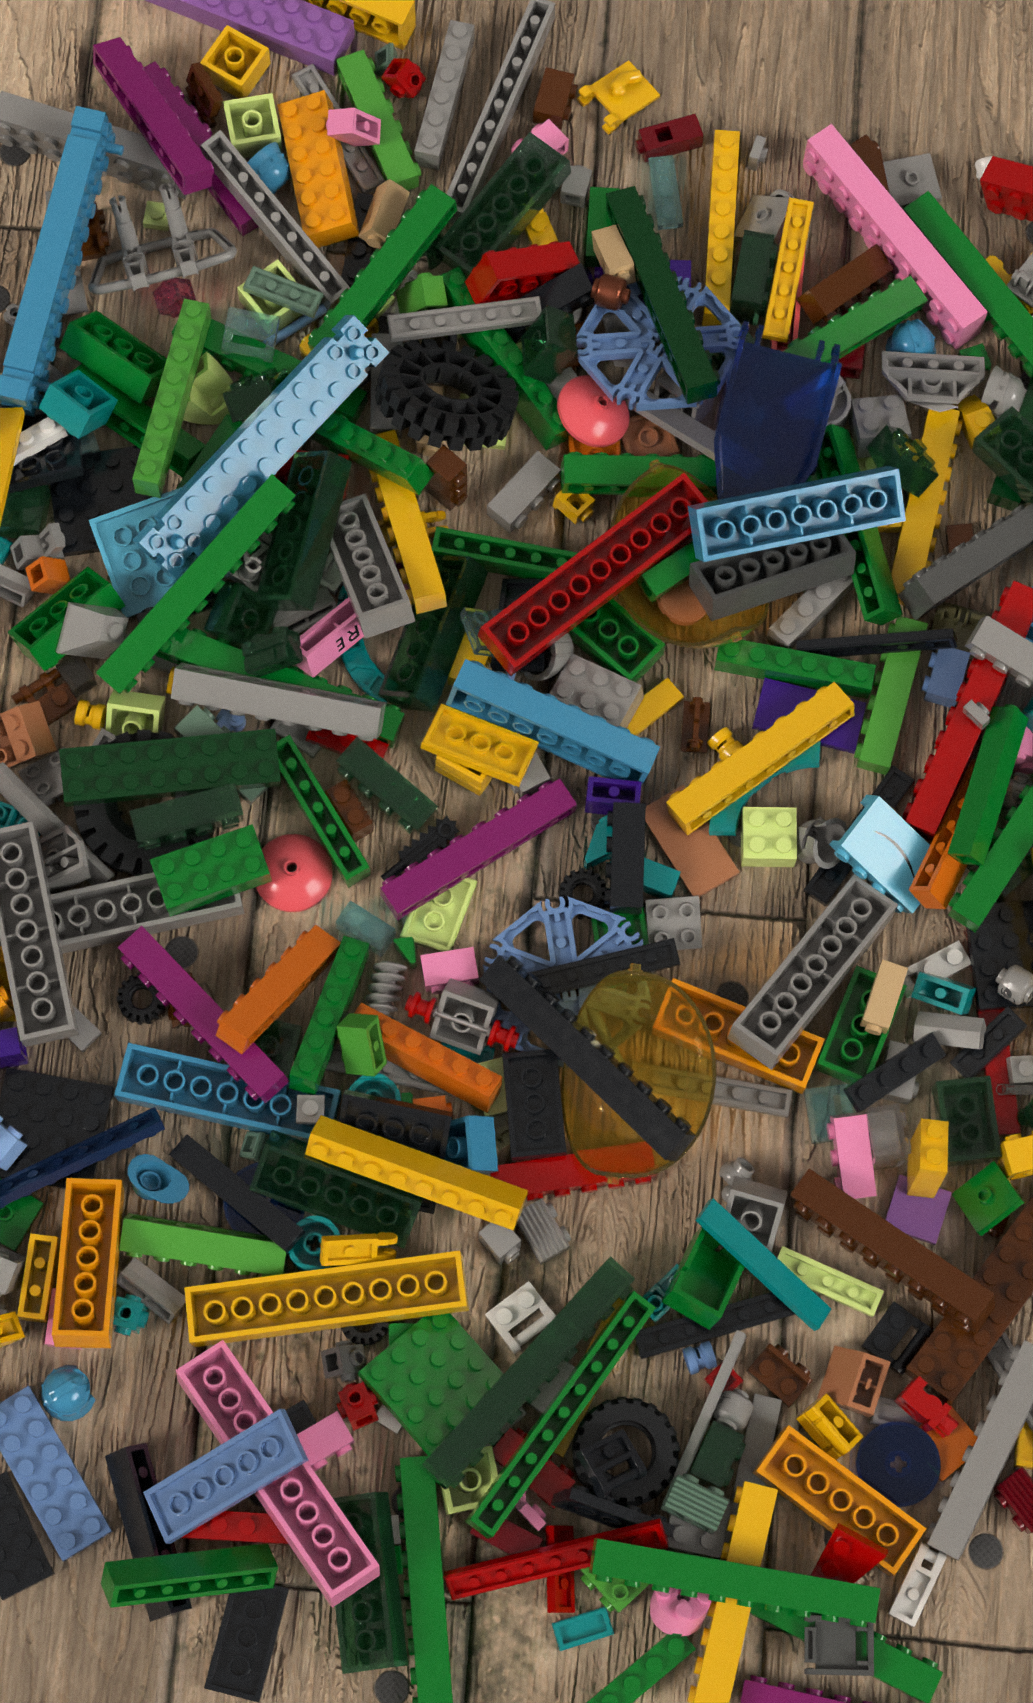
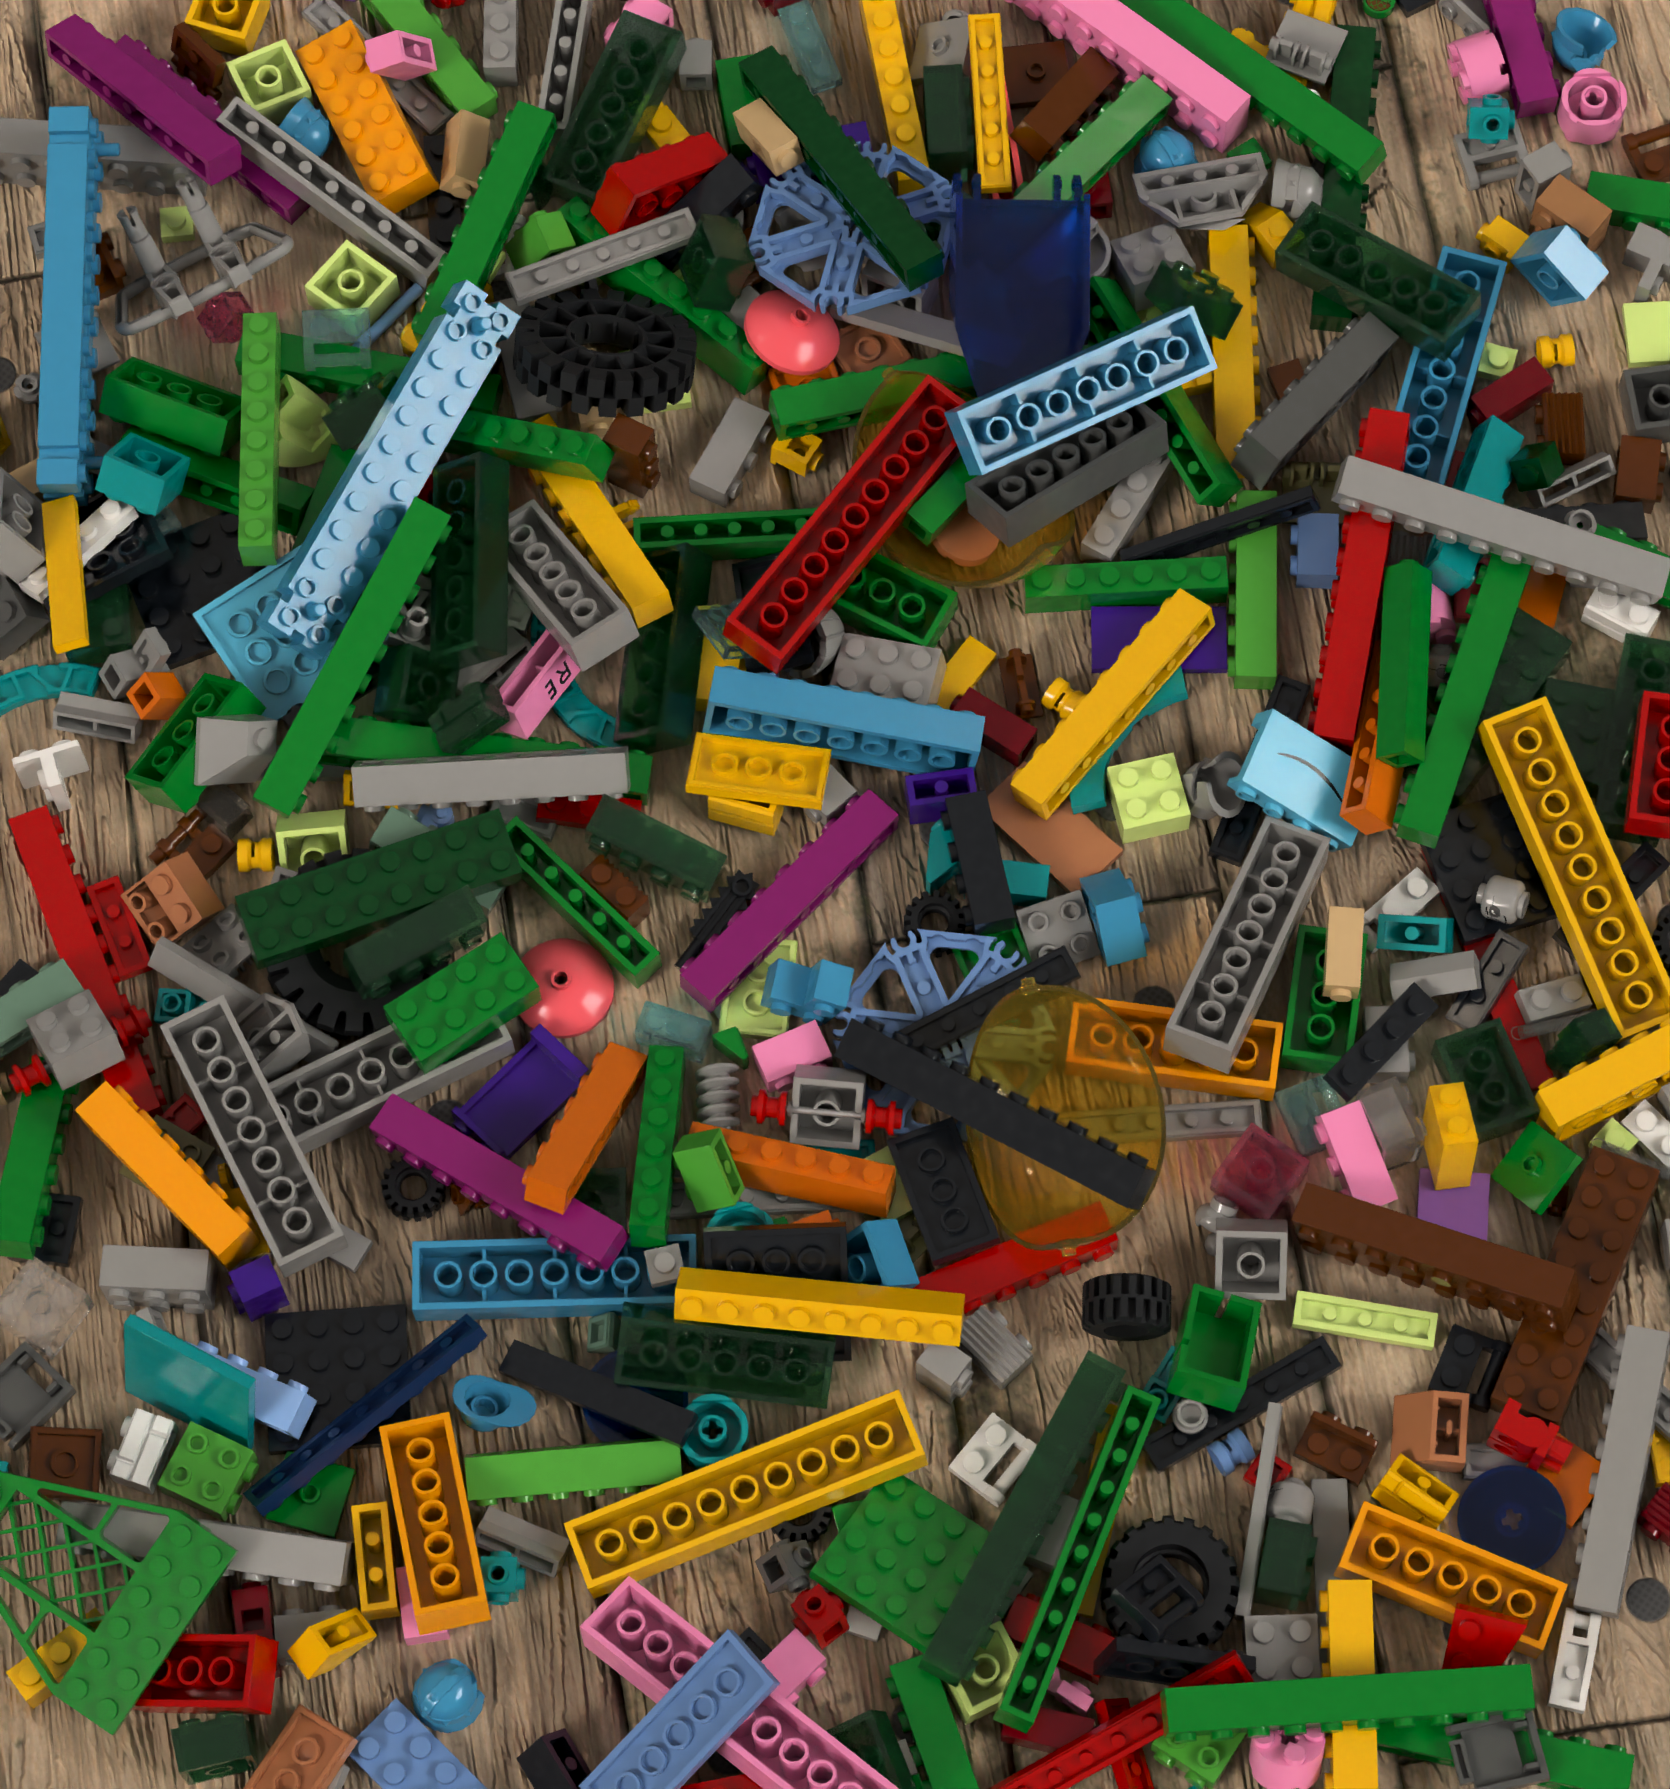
camera: 10 degrees left, 5 degrees down
sand green tile [243,266,324,319] -> none
yellow hinge [320,1232,398,1266] -> none
copper head [591,274,631,311] -> none
sand green brick [660,1473,729,1534] -> none
teal tile [695,1198,831,1331] -> none
light grey plate [963,700,990,730] -> none
none -> dark purple panel [451,1024,590,1160]
none -> dark azure brick [760,958,854,1026]
none -> dark red brick [949,687,1038,767]
none -> reddish brown plate [1002,40,1068,109]
none -> dark azure brick [1079,868,1150,967]
none -> black tyre [1082,1273,1172,1341]
none -> light grey plate [1172,1398,1208,1434]
none -> clear pink brick [1210,1122,1310,1219]

